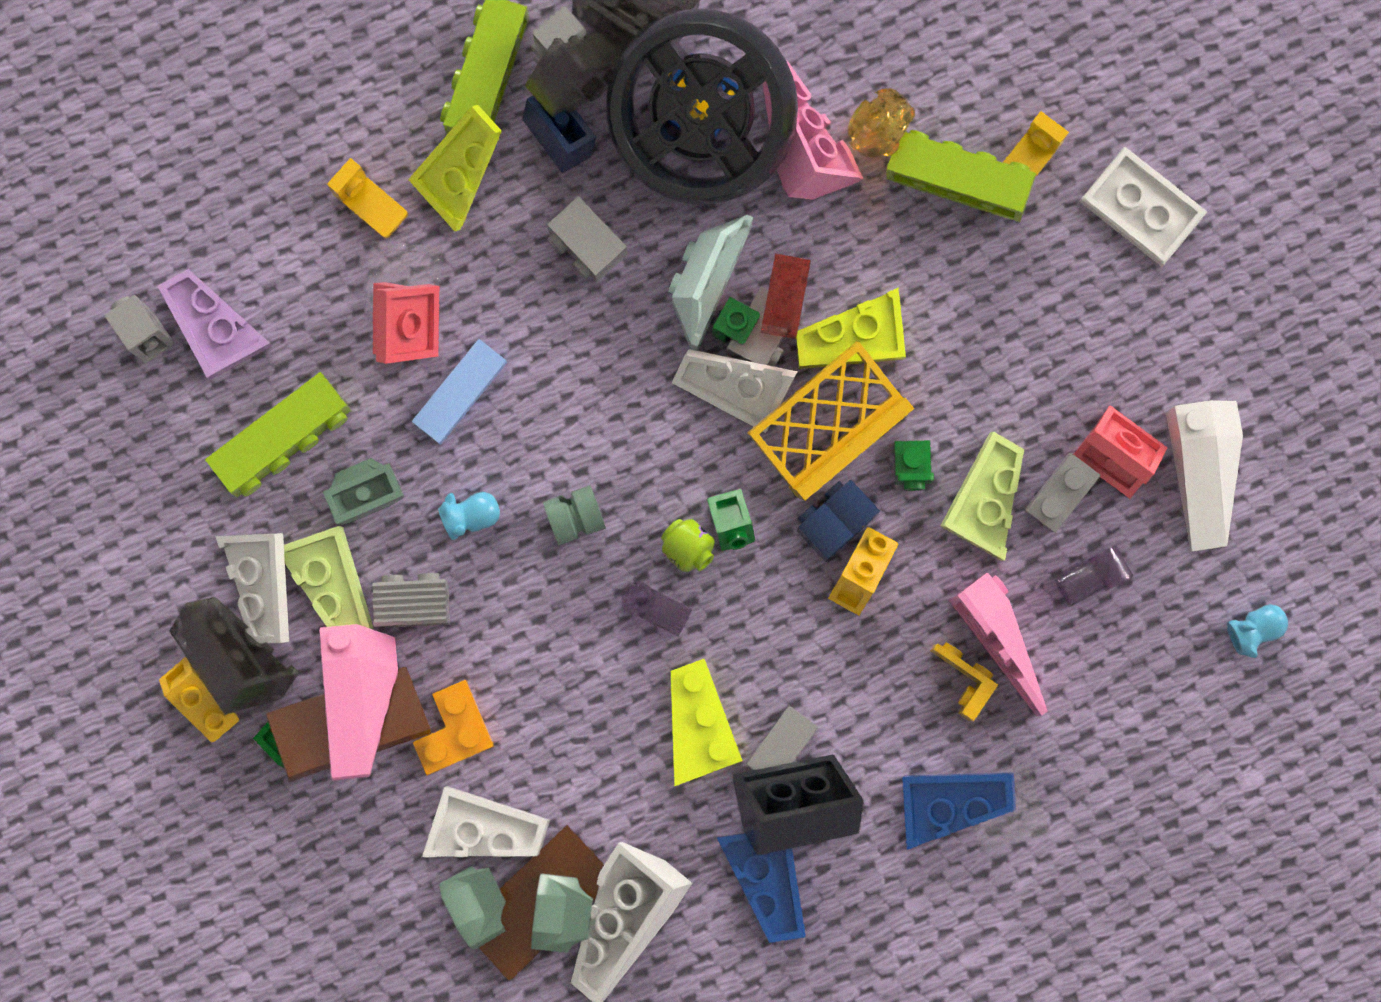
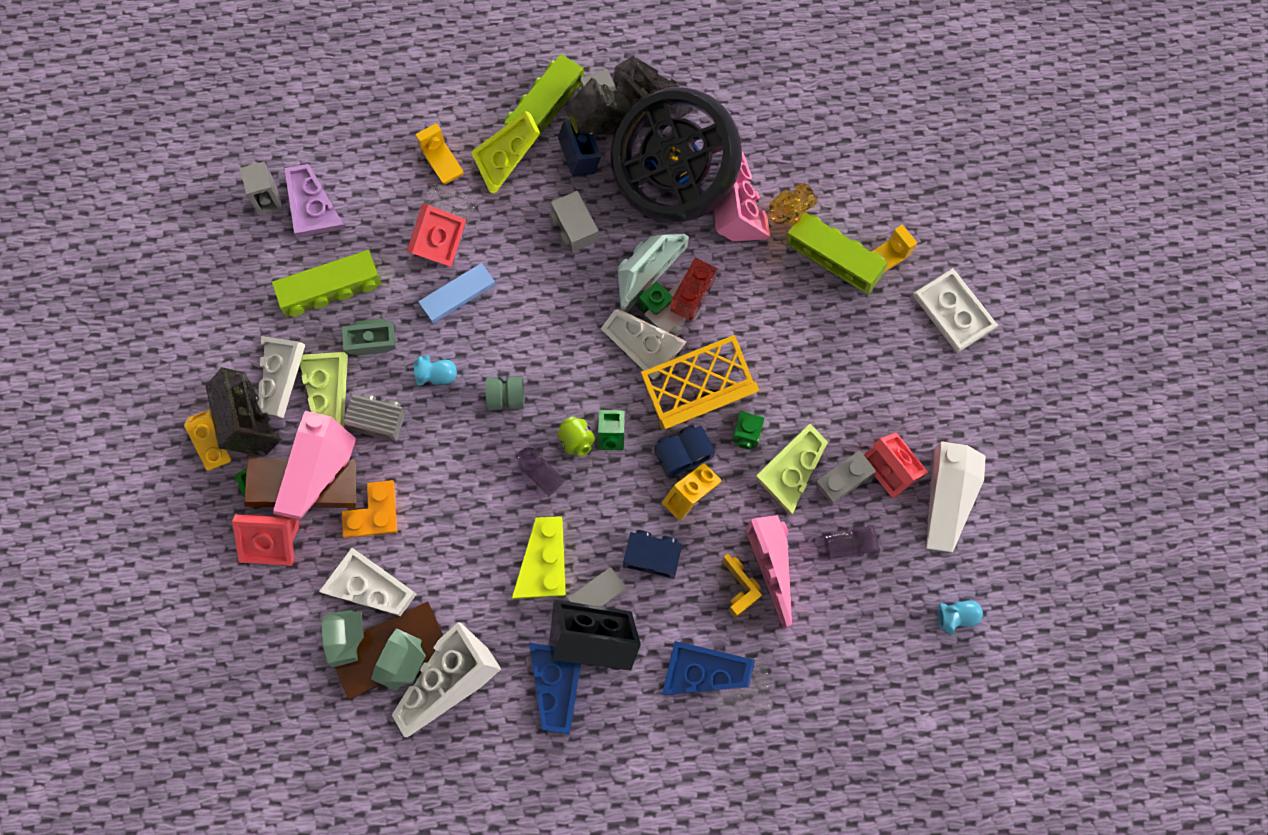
camera: 15 degrees right, 10 degrees down
neon yellow wing [795,287,906,369] -> none
none -> coral bracket [232,514,299,566]
none -> dark blue brick [623,530,682,579]

